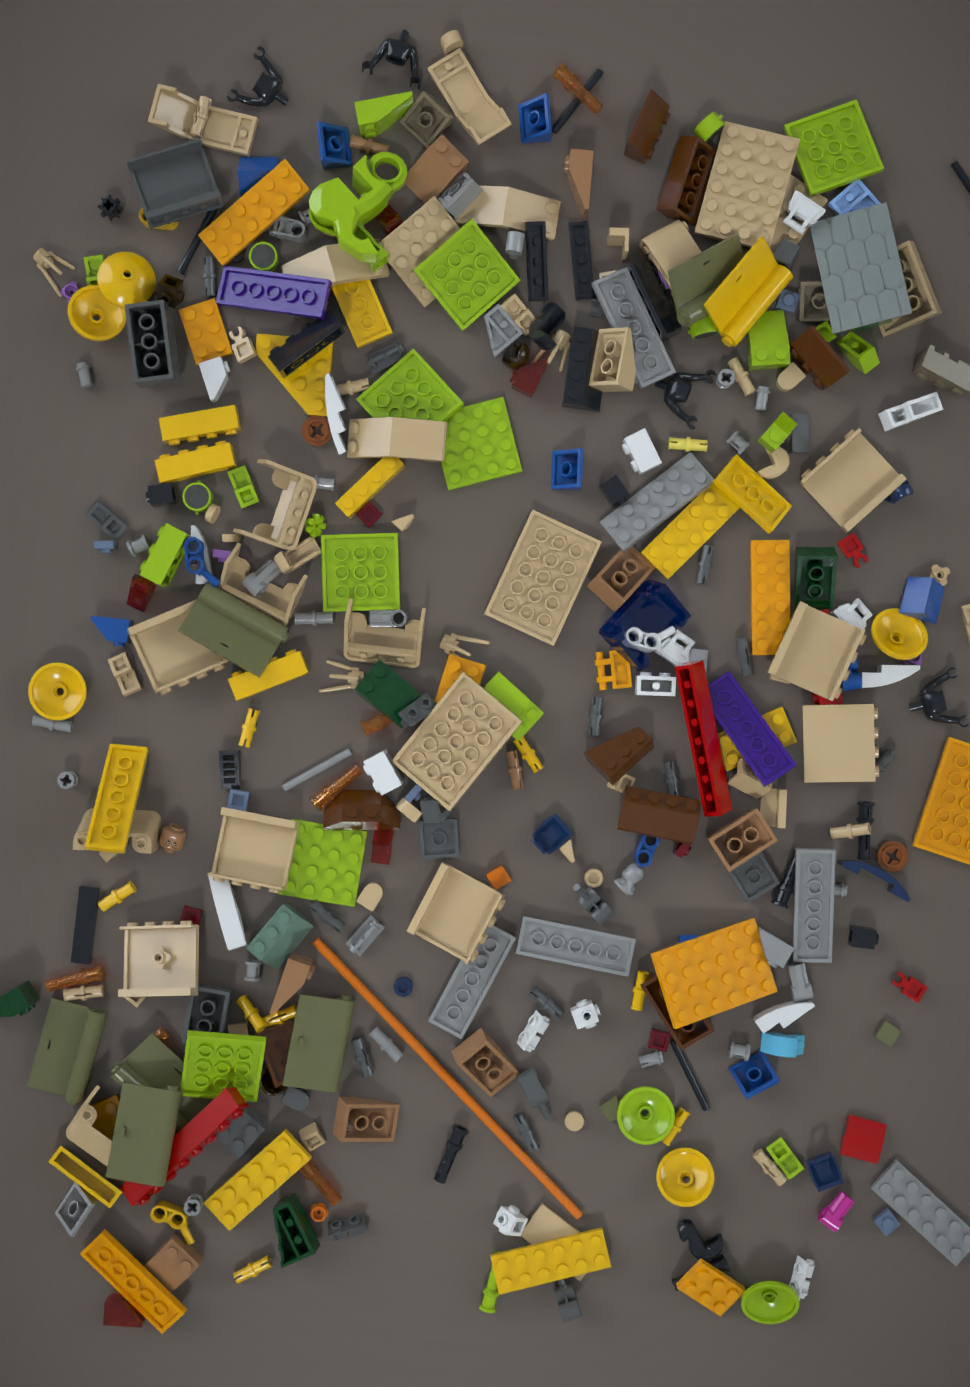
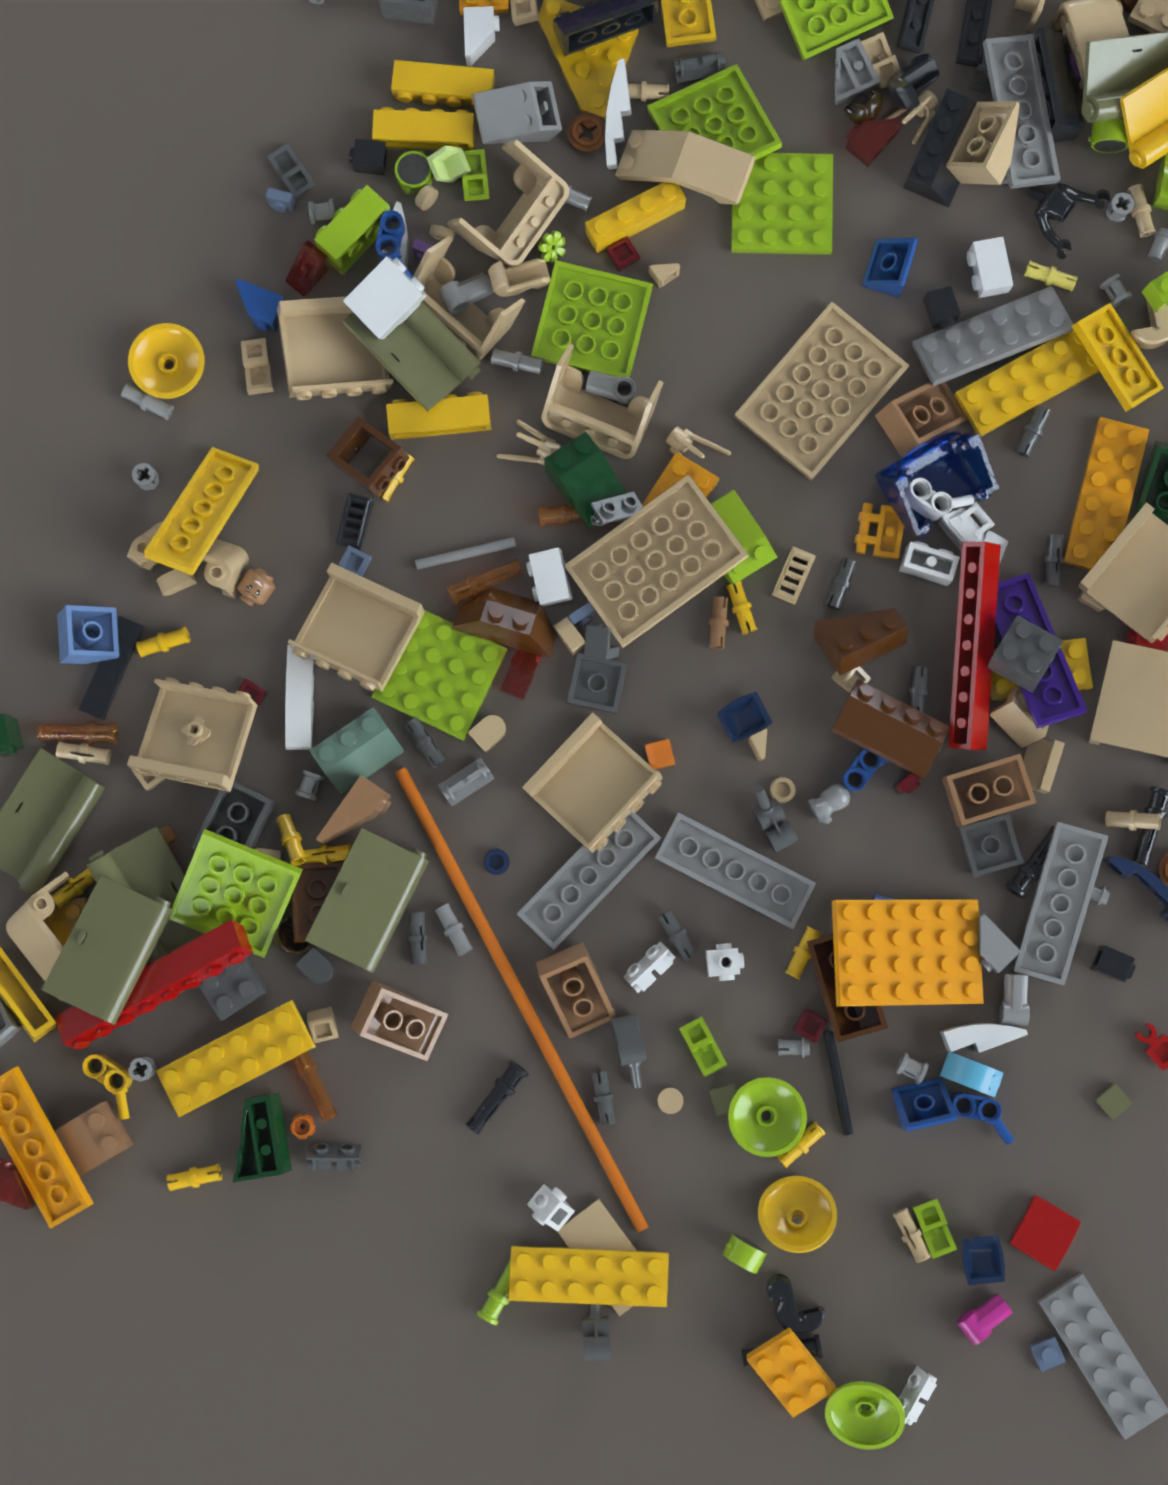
camera: 15 degrees right, 5 degrees down
none -> yellow pin [51,868,95,909]
none -> medium blue slope [57,605,119,664]
none -> reddish brown window [326,416,410,497]
none -> white brick [343,256,427,340]
none -> yellowish green panel [427,146,471,183]
none -> light grey slope [472,81,562,144]
none -> lime slope [679,1017,727,1077]
none -> lime piece [722,1234,767,1274]
none -> tan slope [771,546,816,605]
none -> blue beam [950,1092,1015,1145]
none -> dark grey brick [987,615,1063,693]

